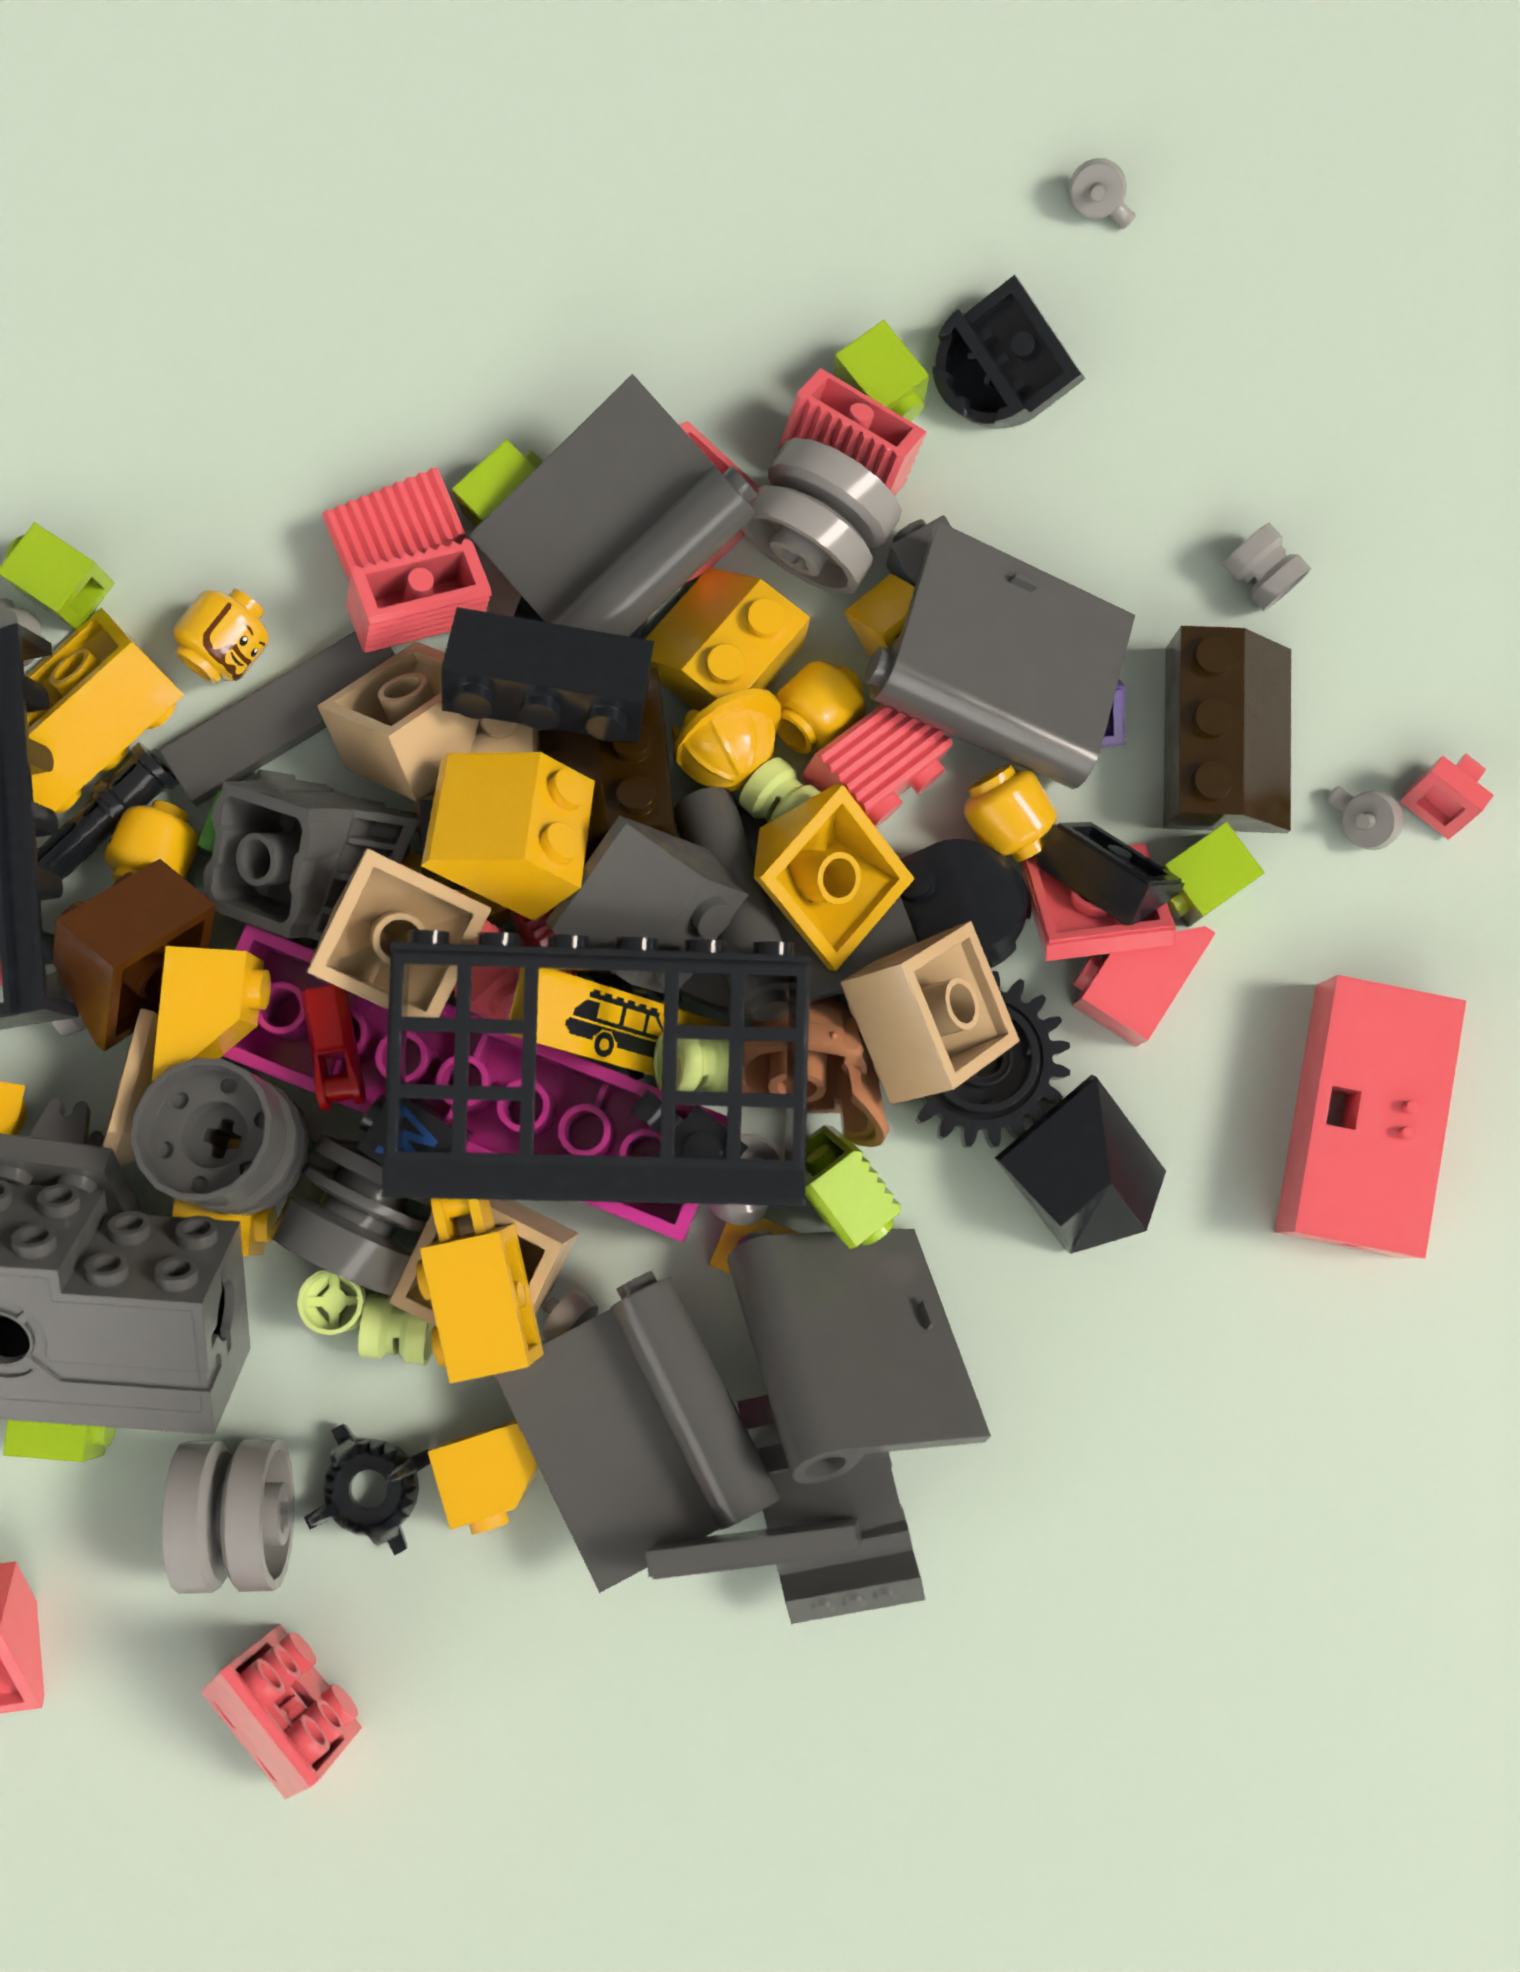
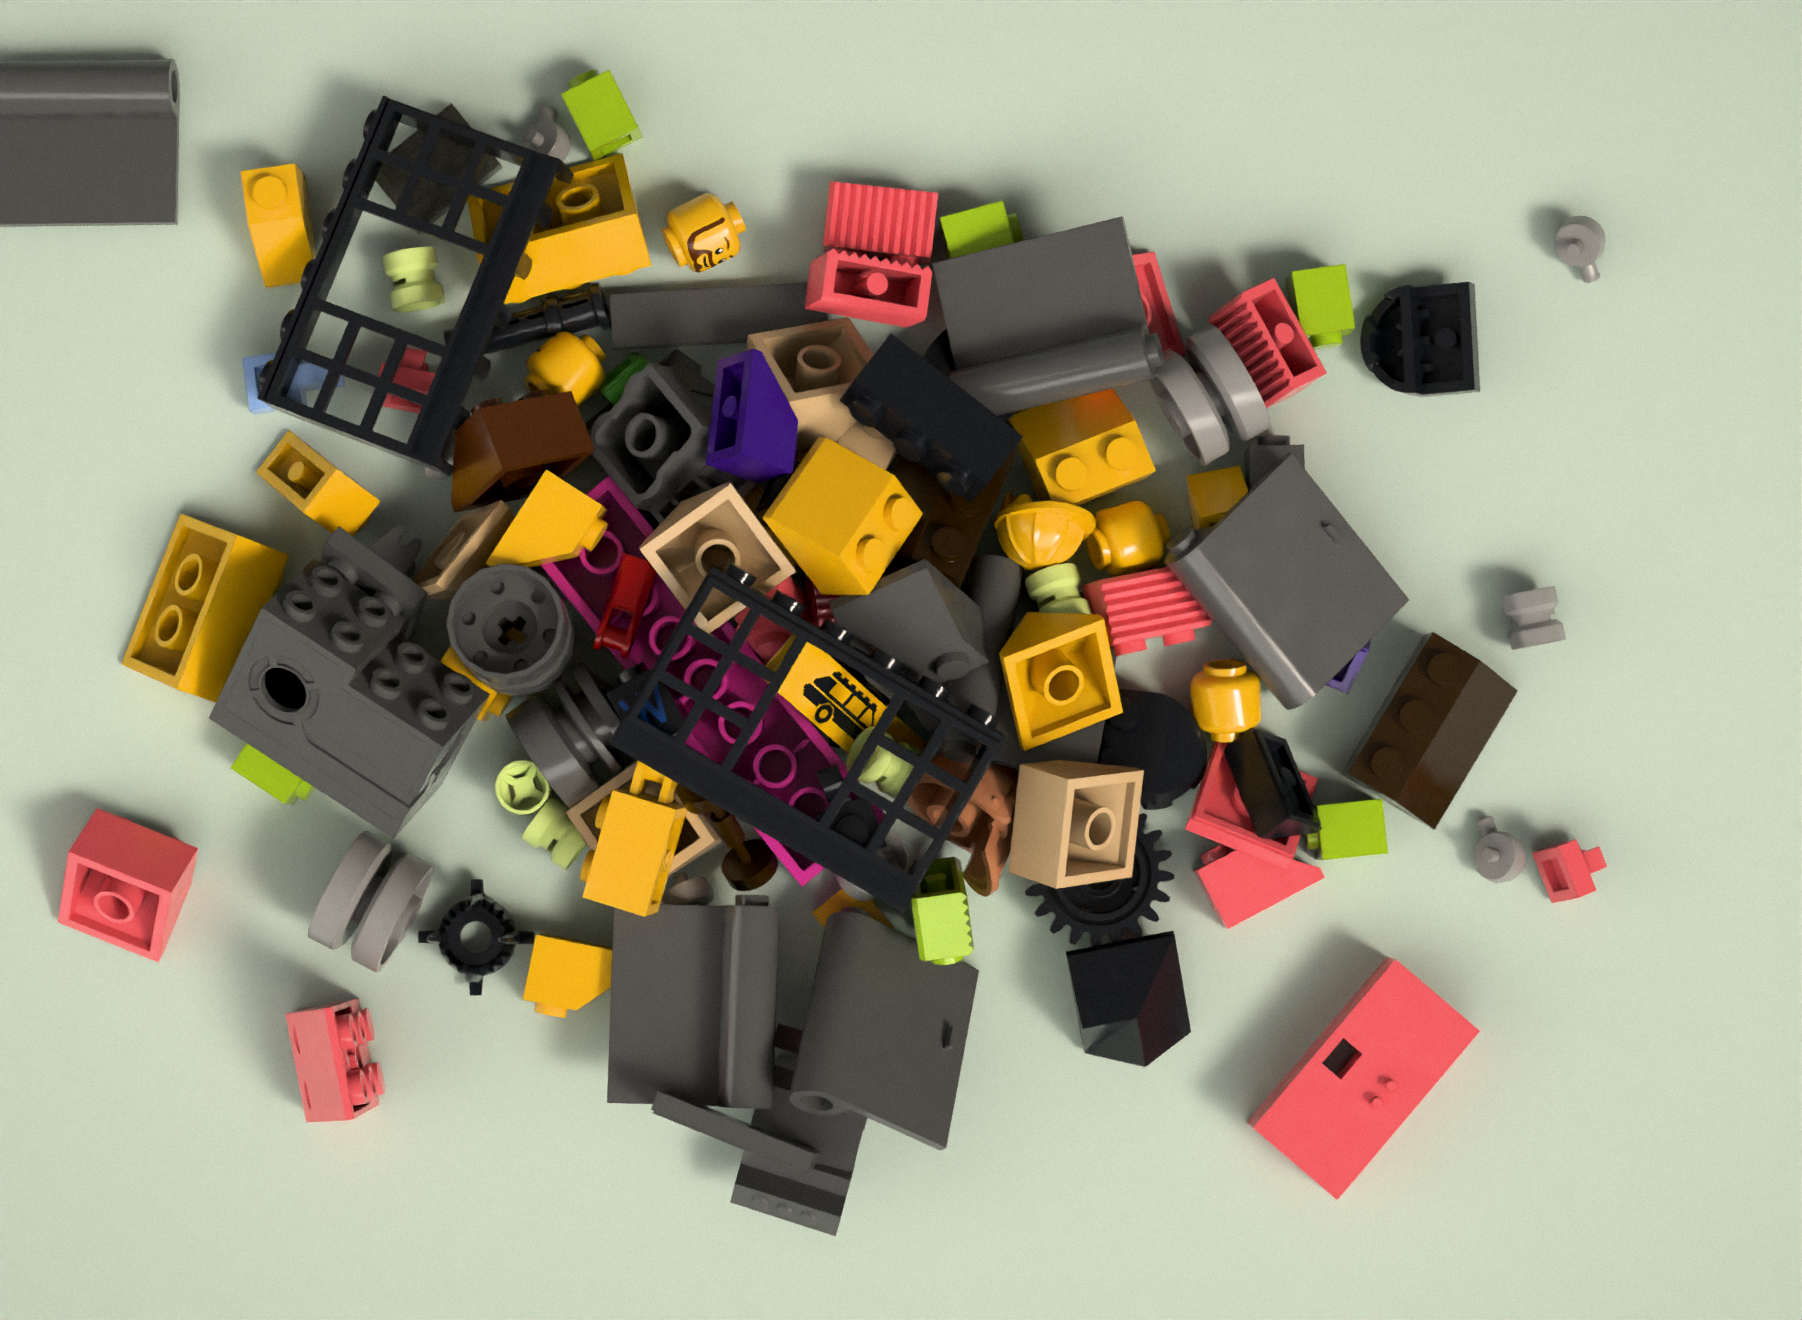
camera: 30 degrees right, 5 degrees up
none -> dark brown wheel [677,762,778,891]
none -> dark purple slope [706,348,798,483]

